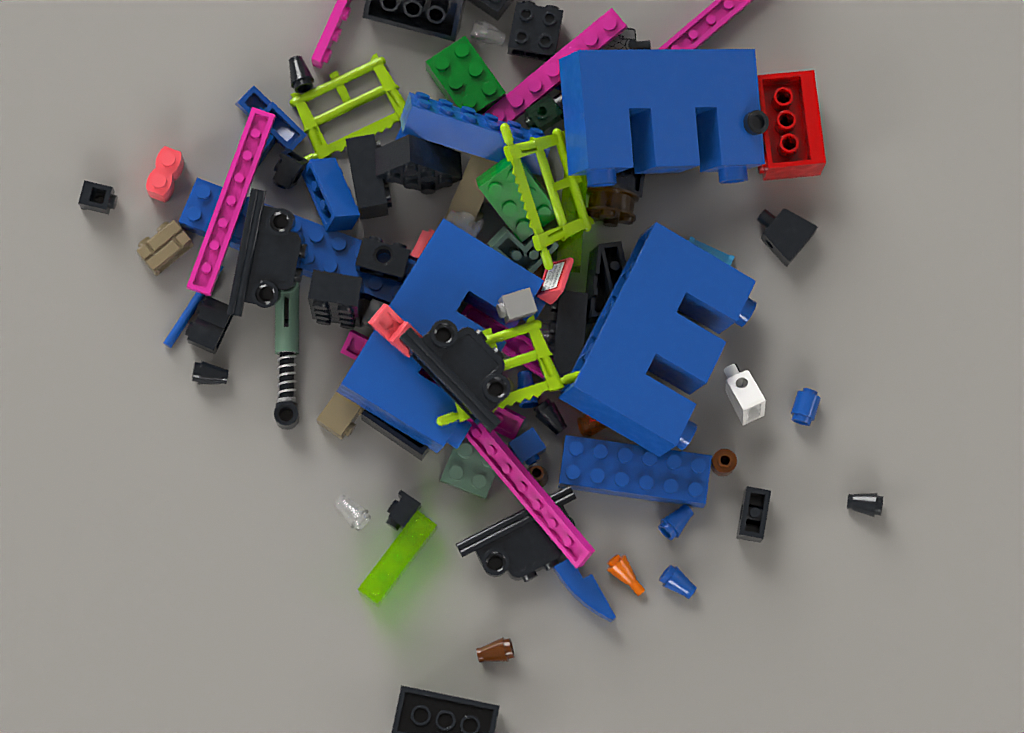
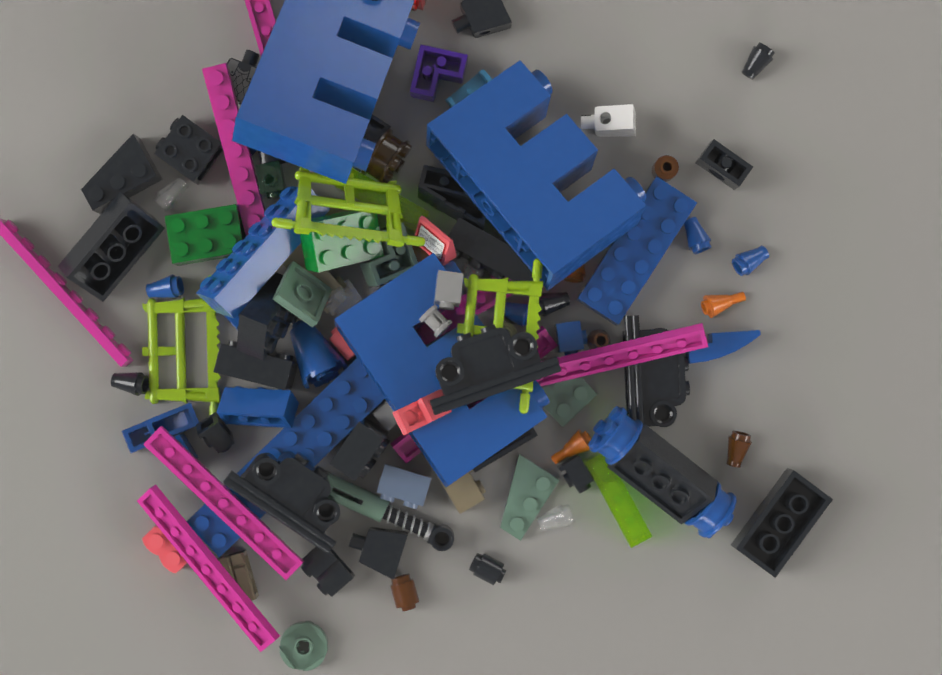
camera: 55 degrees left, 10 degrees up
black brick [78,180,118,215] -> none
blue bar [163,266,224,348] -> none
black cone [192,361,229,385] -> none
black brick [355,236,411,283] -> none
blue brick [791,388,821,426] -> none
none -> dark pink plate [137,485,280,652]
none -> blue cone [146,274,184,298]
none -> sand green plate [273,261,332,327]
none -> sand green plate [280,621,328,671]
none -> blue cone [289,320,348,389]
none -> black torso [349,527,409,579]
none -> sand blue brick [377,464,432,509]
none -> reddish brown brick [390,574,419,611]
none -> dark purple brick [410,44,468,102]
none -> light grey bush [419,304,453,338]
none -> black brick [469,553,506,585]
none -> sand green wing [500,454,559,541]
none -> orange cone [551,429,592,464]
none -> black brick [588,406,737,538]

